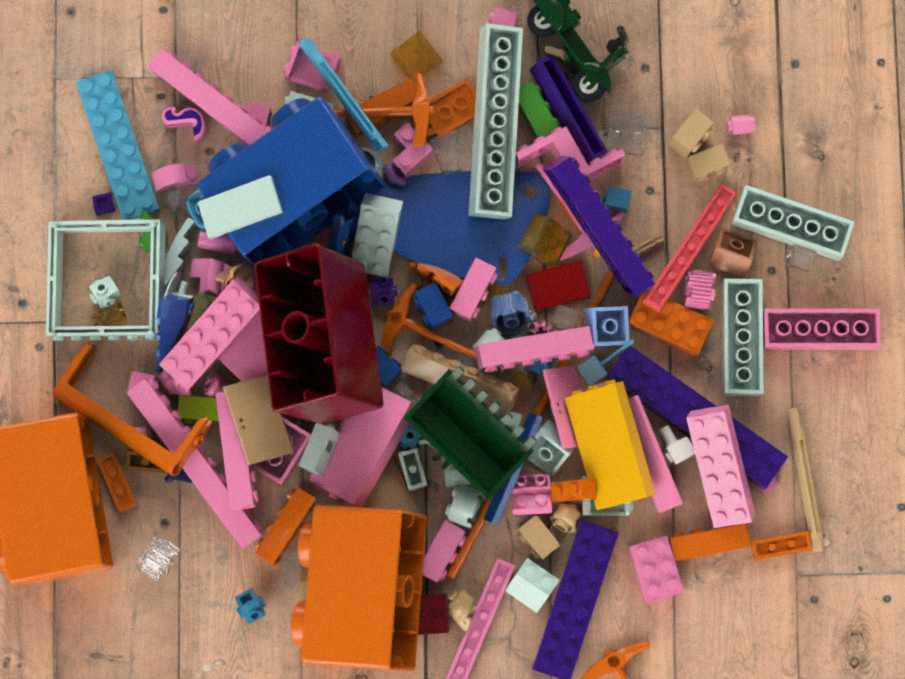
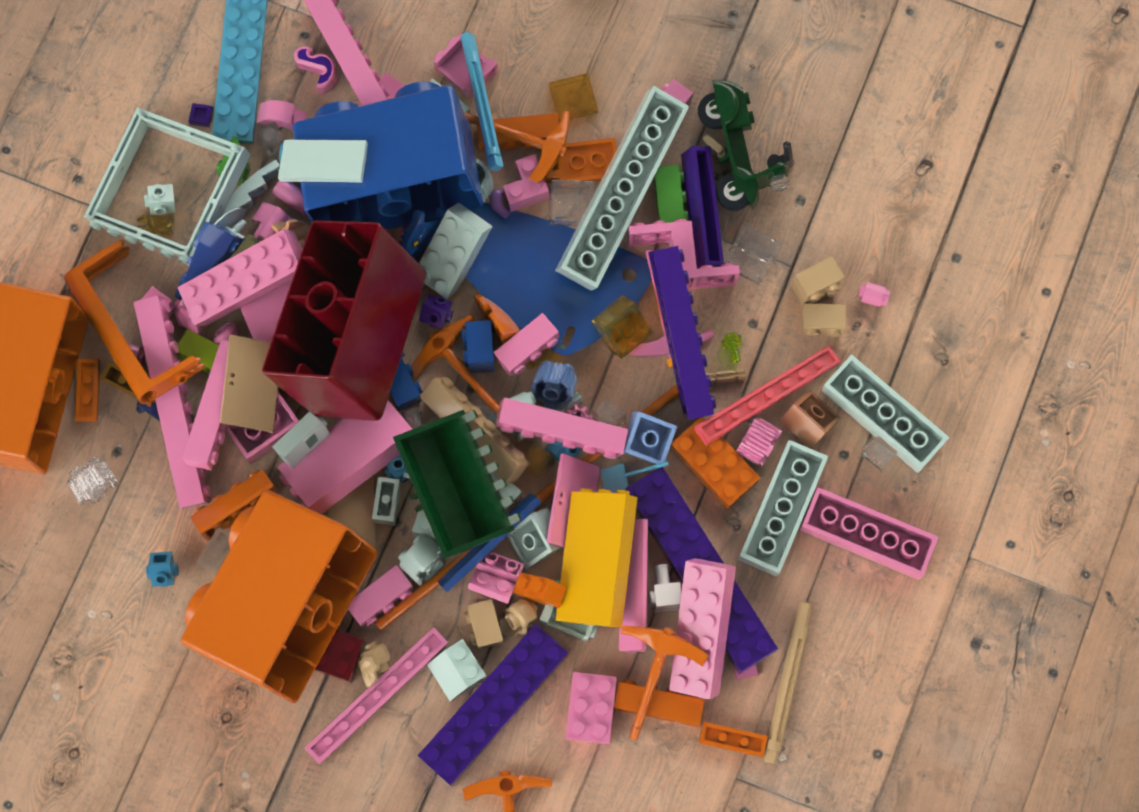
camera: 25 degrees right, 5 degrees down
red tile [525,260,591,312] -> none
dark azure brick [602,186,631,213] -> none
none -> orange piece [621,625,709,741]
none -> clear neon green plate [721,332,742,363]

